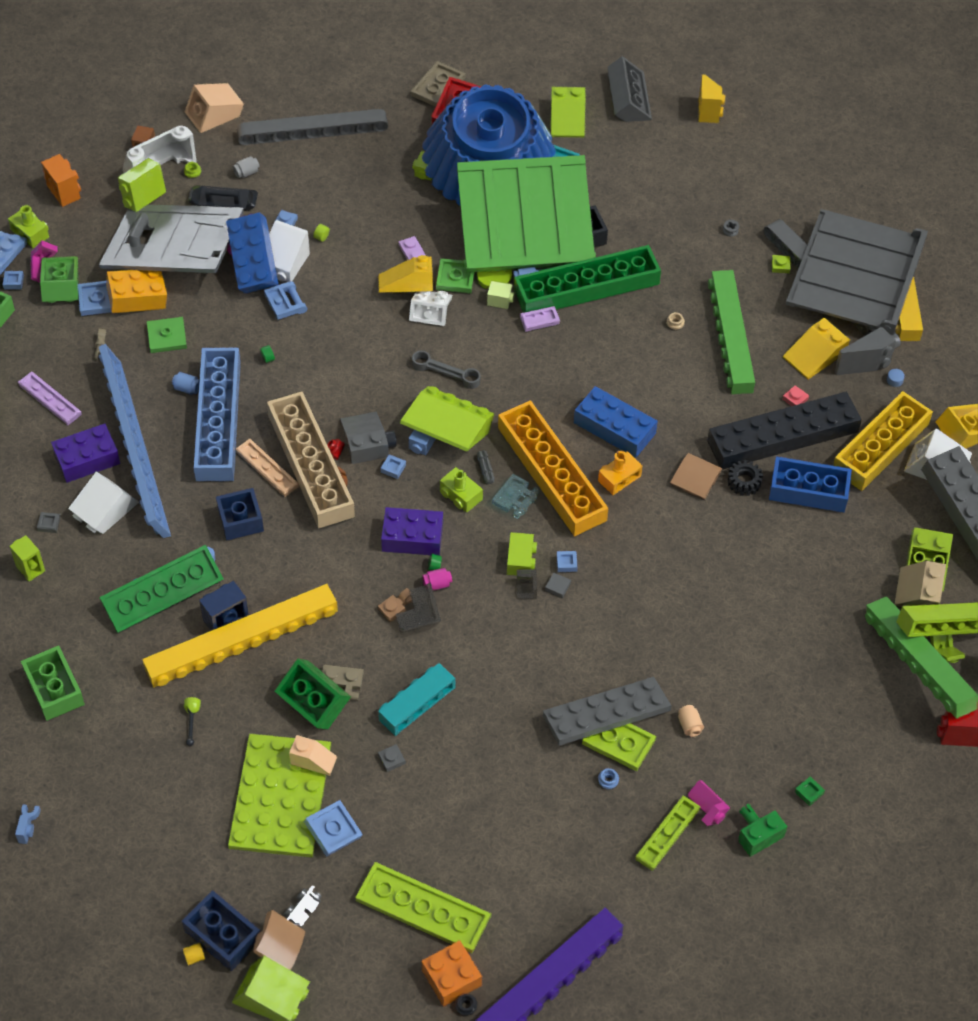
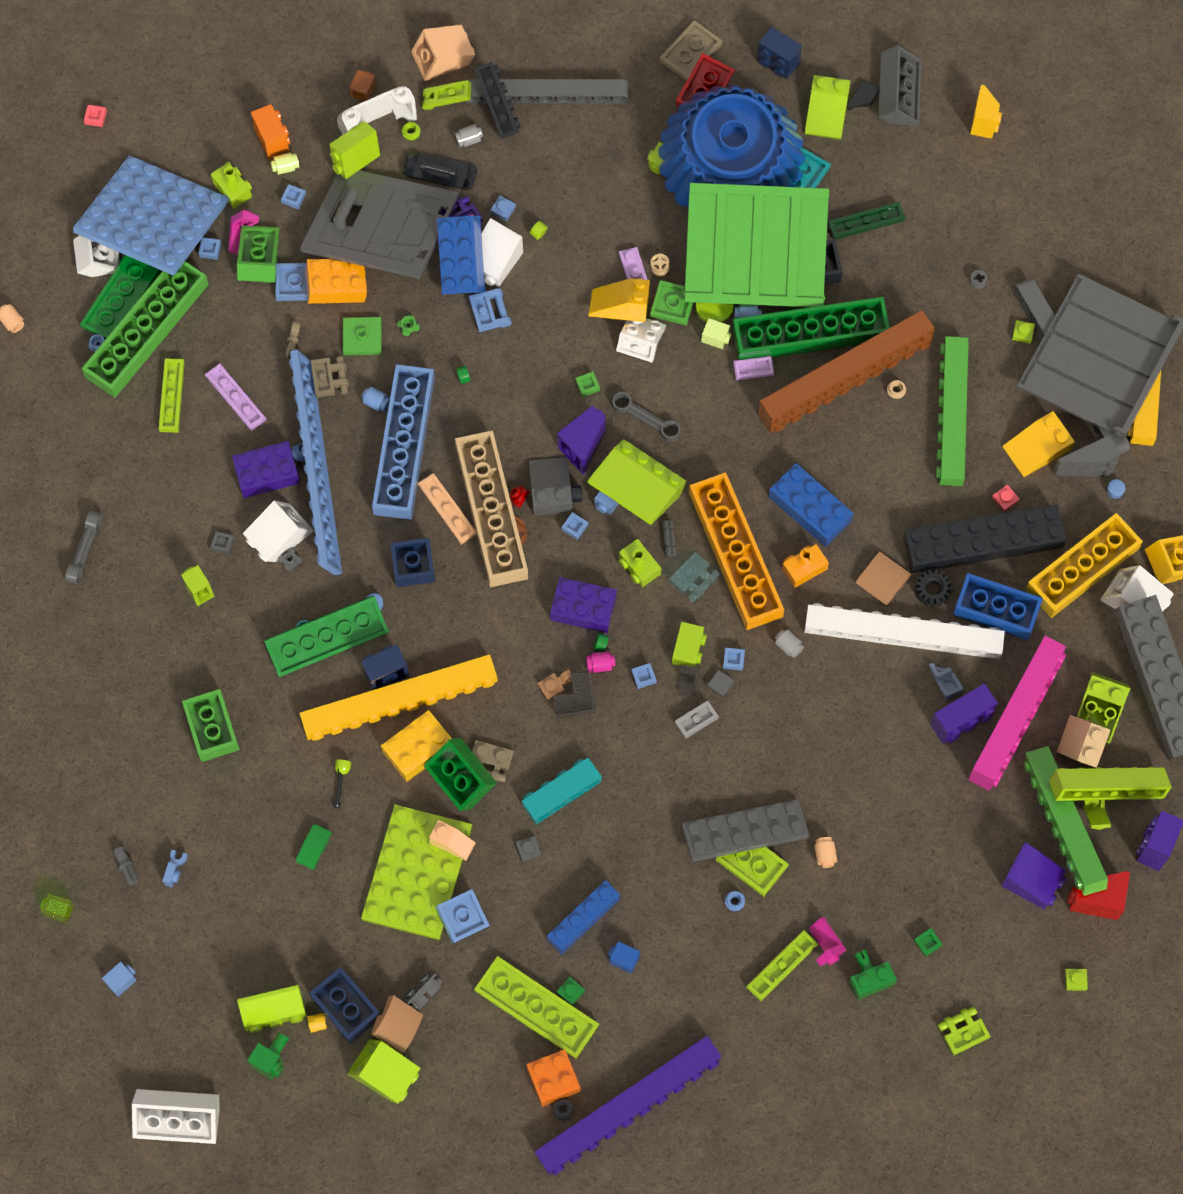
camera: 10 degrees right, 15 degrees up
none -> lime slope [237,985,307,1033]
none -> green brick [247,1032,289,1080]
none -> yellowish green brick [270,153,299,175]
none -> dark grey plate [278,548,302,571]
none -> medium blue plate [281,184,306,209]
none -> medium blue plate [291,444,305,462]
none -> green slope [295,824,333,870]
none -> dark tan plate [311,357,349,398]
none -> yellow brick [381,710,452,782]
none -> bright green plate [397,315,420,336]
none -> lime plate [422,80,471,110]
none -> black brick [475,61,521,139]
none -> blue brick [547,880,620,955]
none -> green plate [556,977,585,1006]
none -> dark purple slope [557,406,606,475]
none -> bright green plate [575,372,600,397]
none -> blue brick [608,941,640,974]
none -> medium blue plate [631,663,657,689]
none -> tan wheel [650,254,670,276]
none -> light grey plate [674,701,719,739]
none -> dark blue brick [757,27,802,79]
none -> dark orange brick [758,310,935,433]
none -> light grey brick [775,629,804,658]
none -> white brick [804,603,1005,659]
none -> dark green plate [828,202,905,240]
none -> black tile [847,80,880,110]
none -> sand blue slope [929,663,964,700]
none -> dark purple brick [930,684,998,744]
none -> lime plate [937,1007,991,1056]
none -> dark pink brick [968,636,1067,791]
none -> dark purple slope [1002,842,1066,910]
none -> lime plate [1065,969,1088,991]

